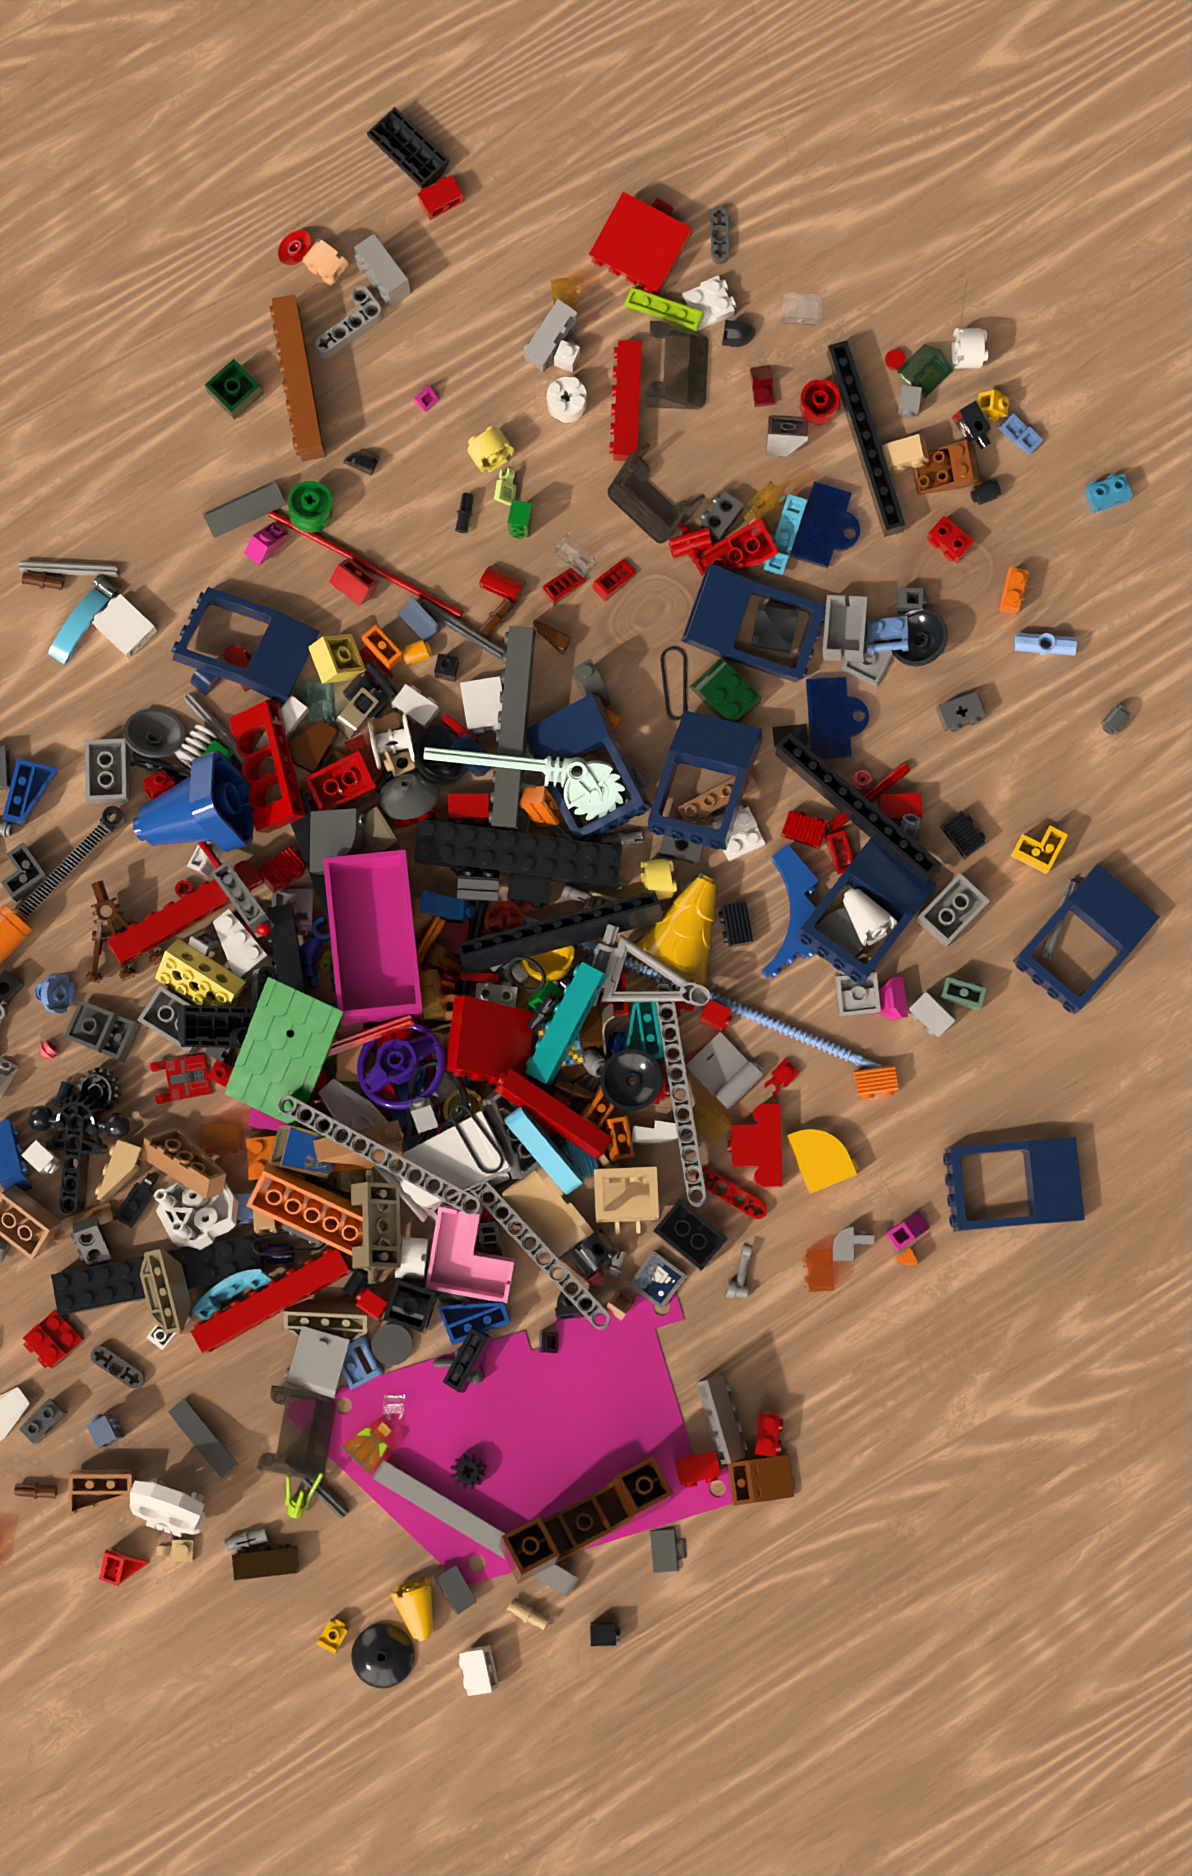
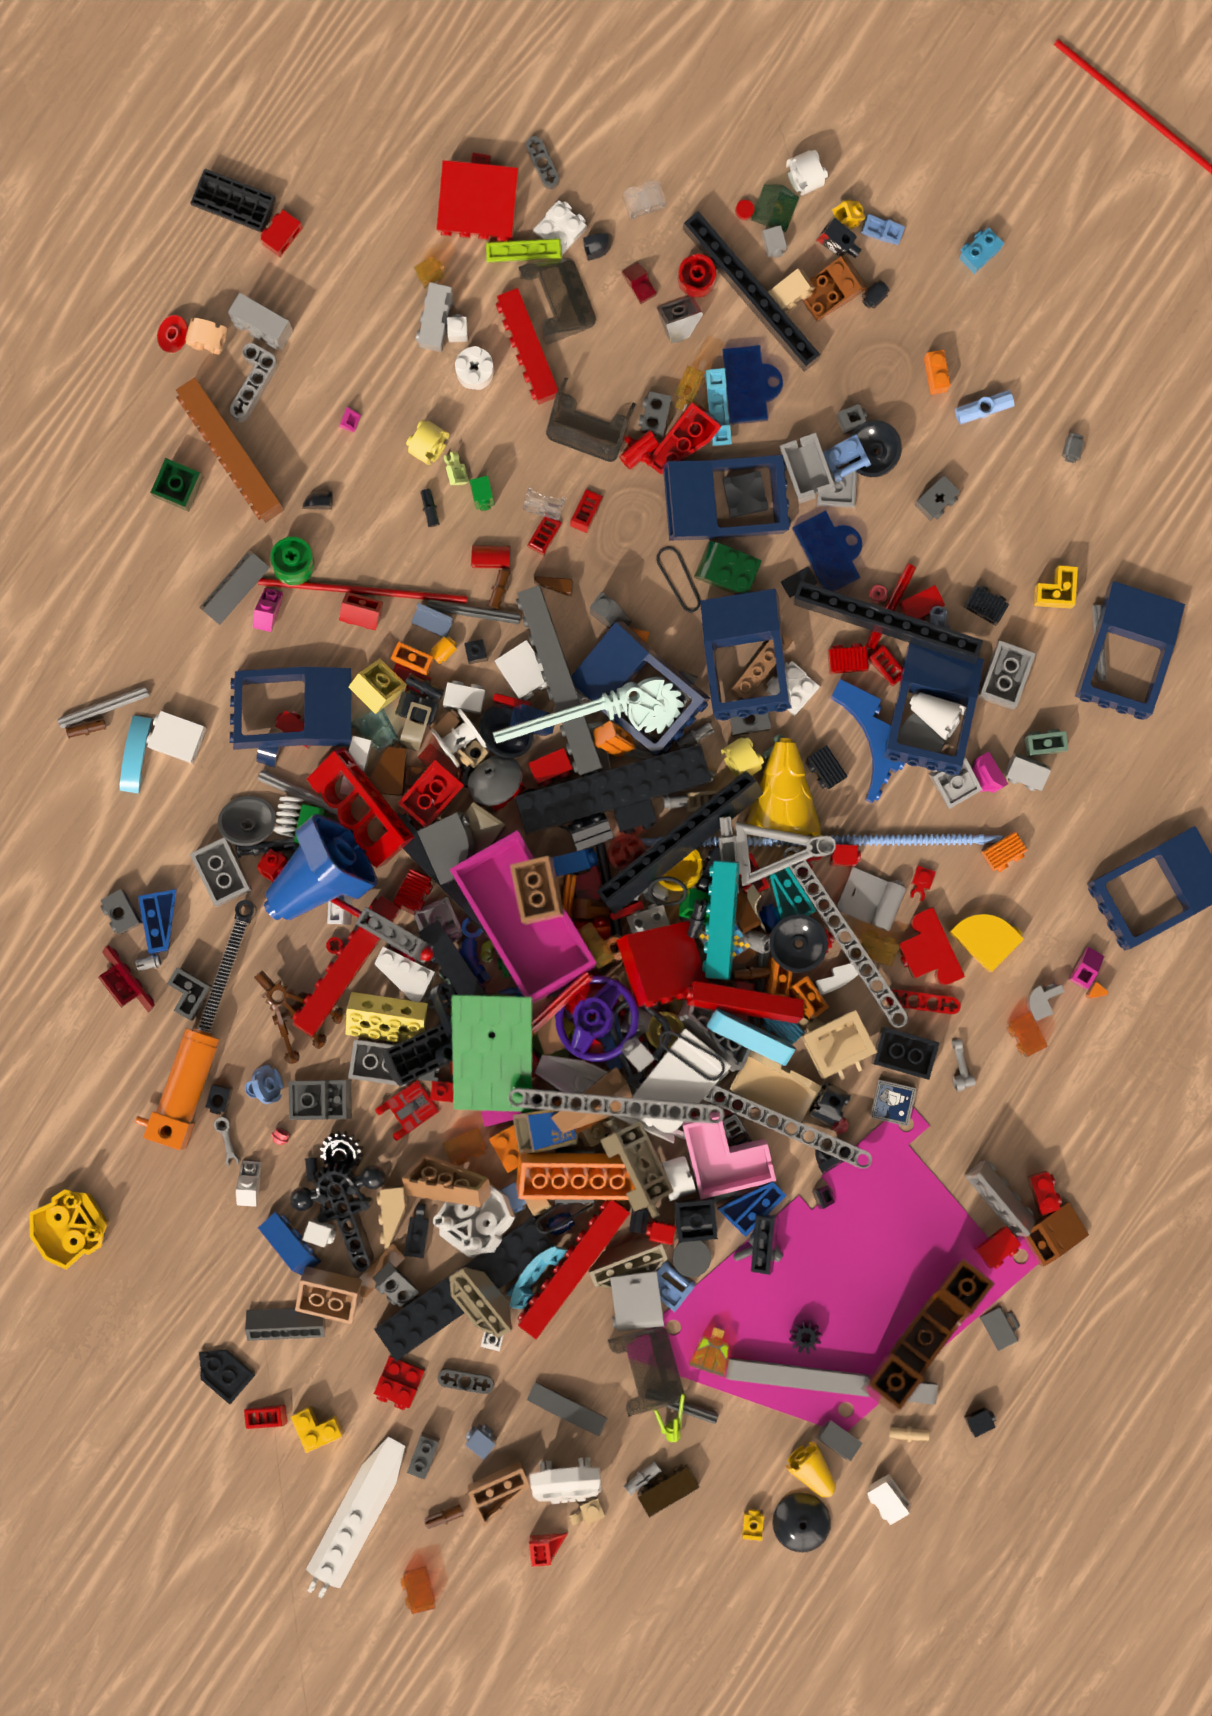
camera: 30 degrees left, 5 degrees up
dark grey pin [92,575,119,599] -> none
light grey slope [188,930,221,957] -> none
clear tile [383,1395,405,1419] -> none
nougat tile [604,1289,635,1321] -> none
light grey pin [606,1249,628,1277] -> none
red brick [926,516,975,563] -> none
none -> medium nougat brick [510,856,565,924]

